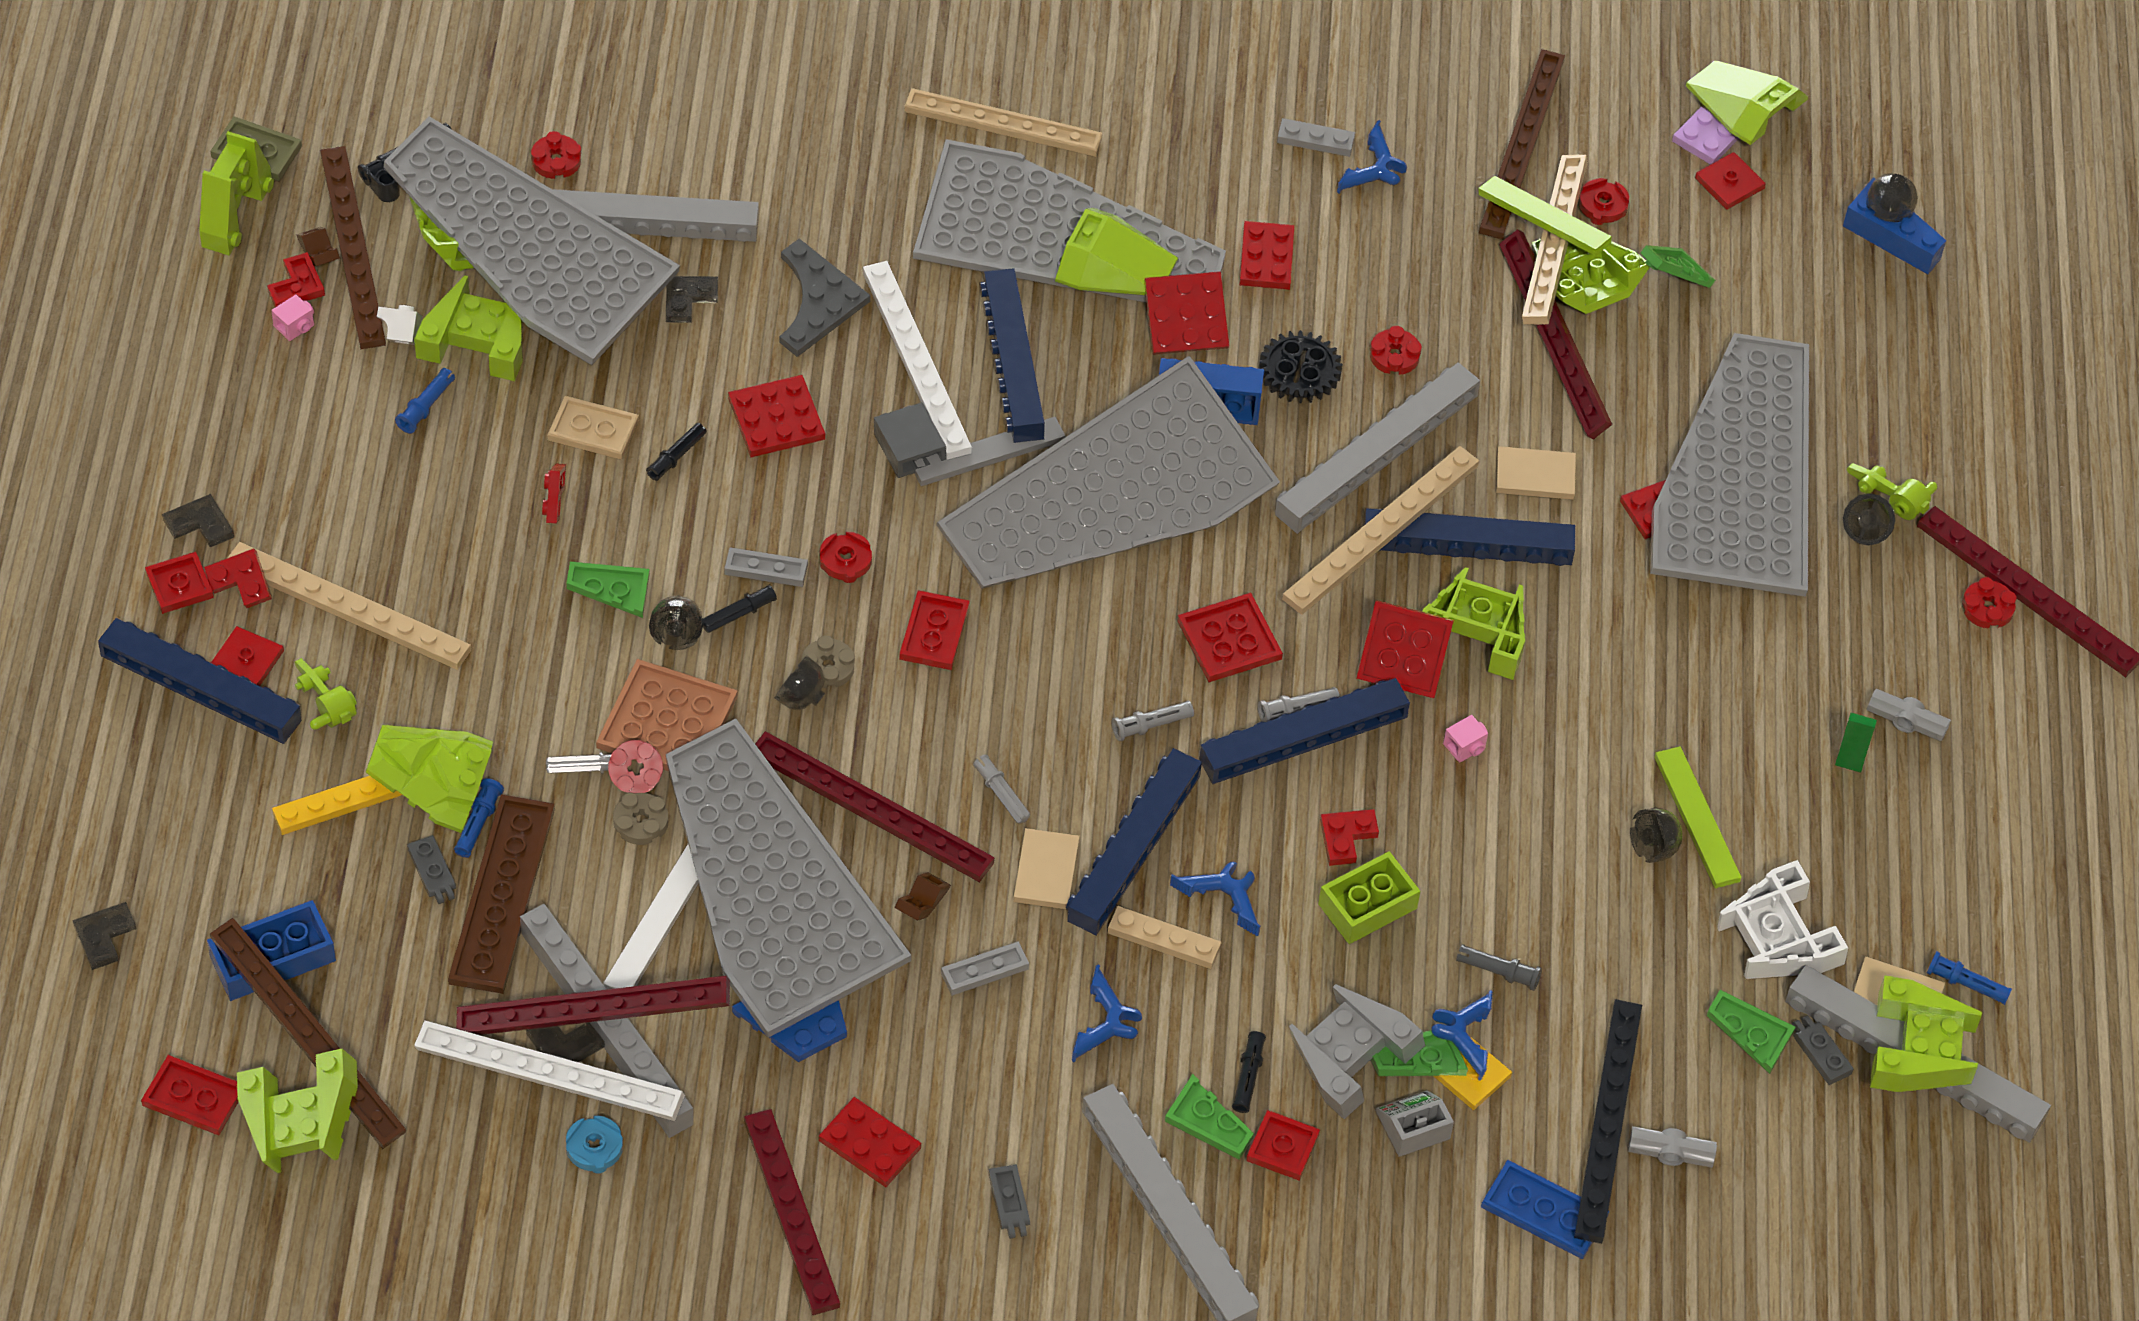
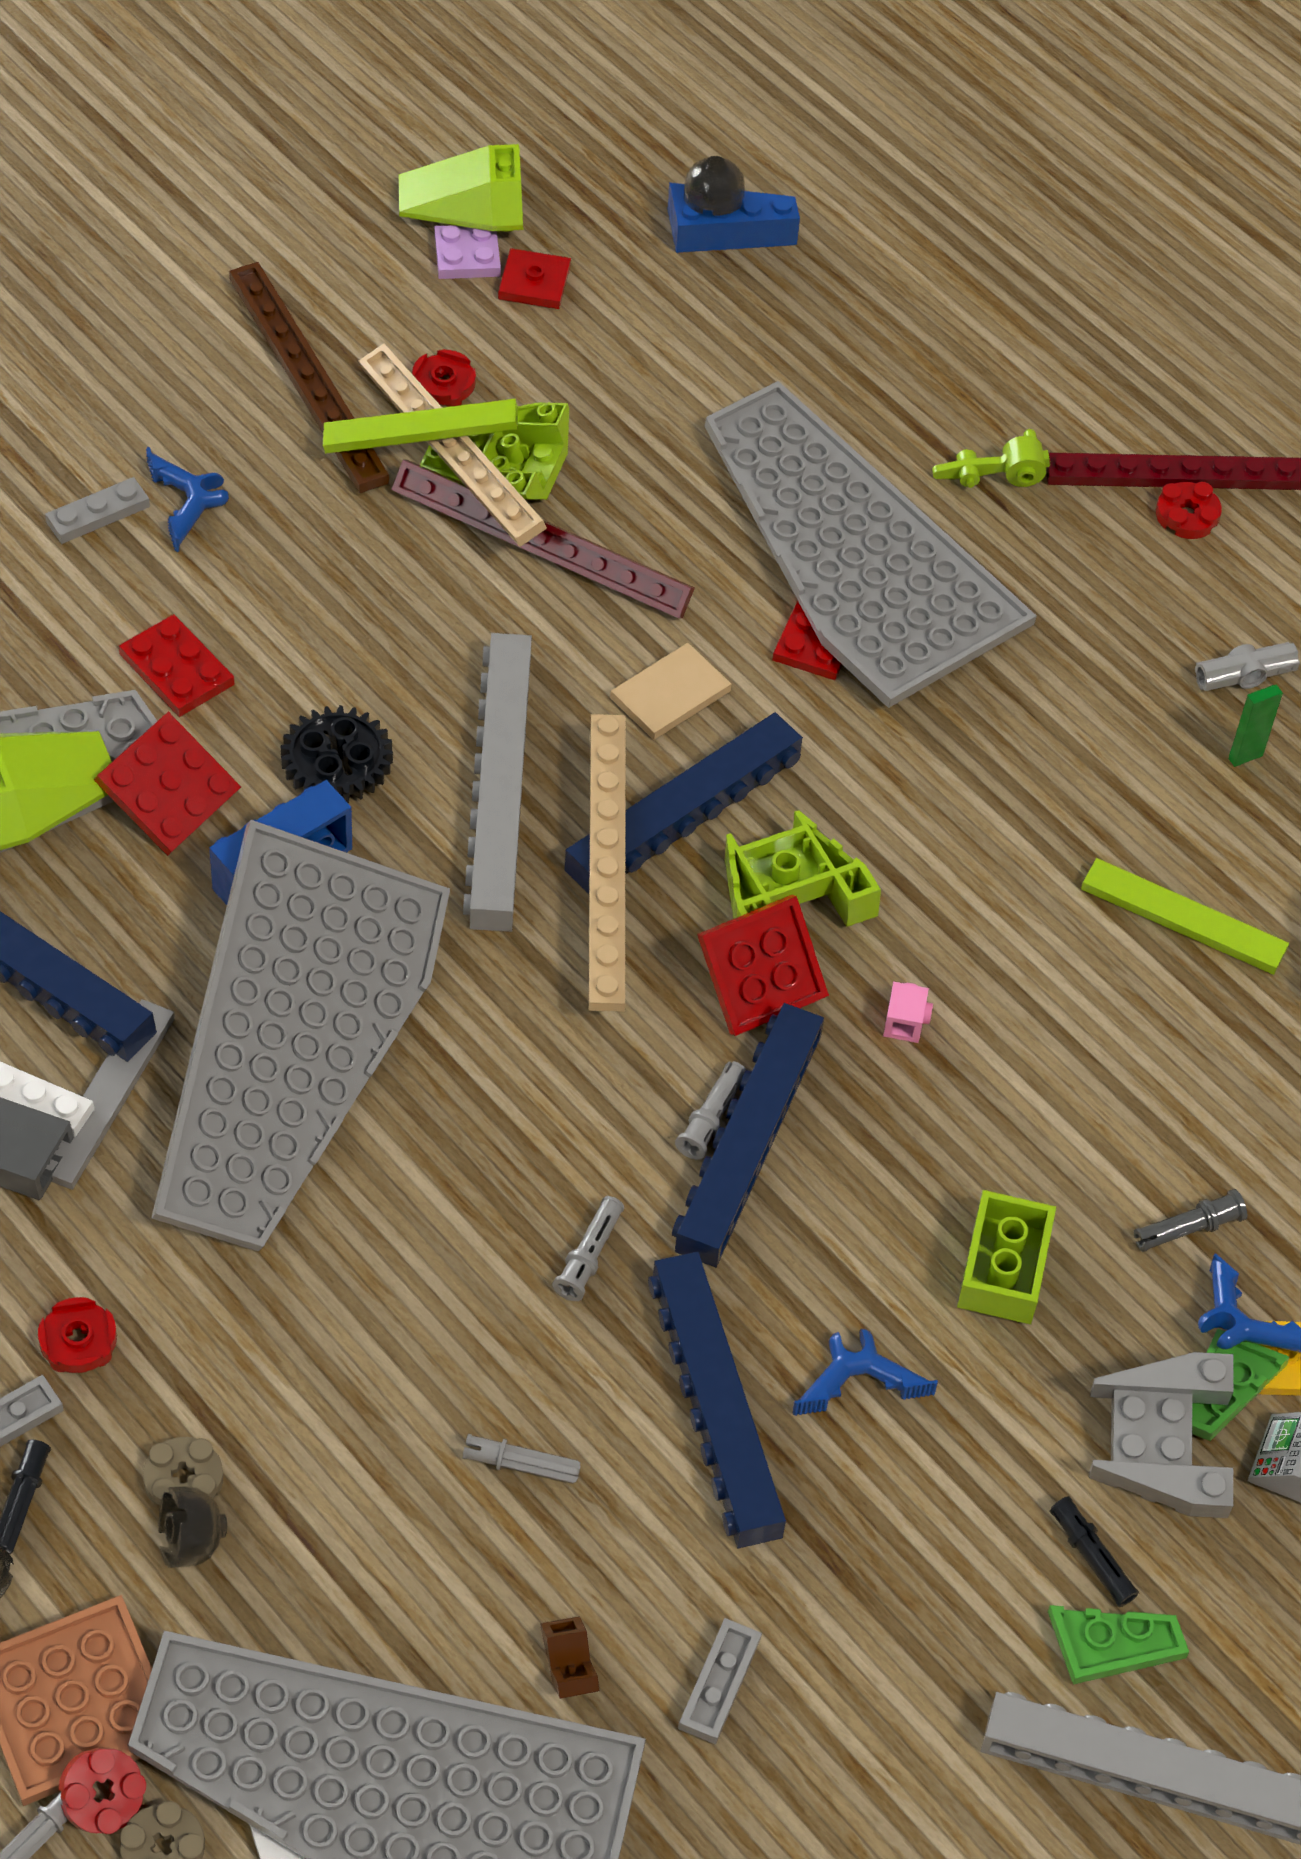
camera: 45 degrees left, 0 degrees up
dark red plate [755,731,995,883] -> none
red plate [899,590,970,670] -> none
tan tile [1013,828,1079,909] -> none
blue piece [1072,964,1142,1062] -> none
tan plate [1108,906,1222,969] -> none
red plate [1177,593,1283,682] -> none
red plate [1246,1110,1320,1181] -> none
red plate [1320,809,1379,866] -> none
red plate [1370,326,1422,375] -> none
clear smoke cylinder [1630,808,1683,863] -> none
bright green wing [1641,245,1716,288] -> none
clear smoke cylinder [1842,493,1895,546] -> none

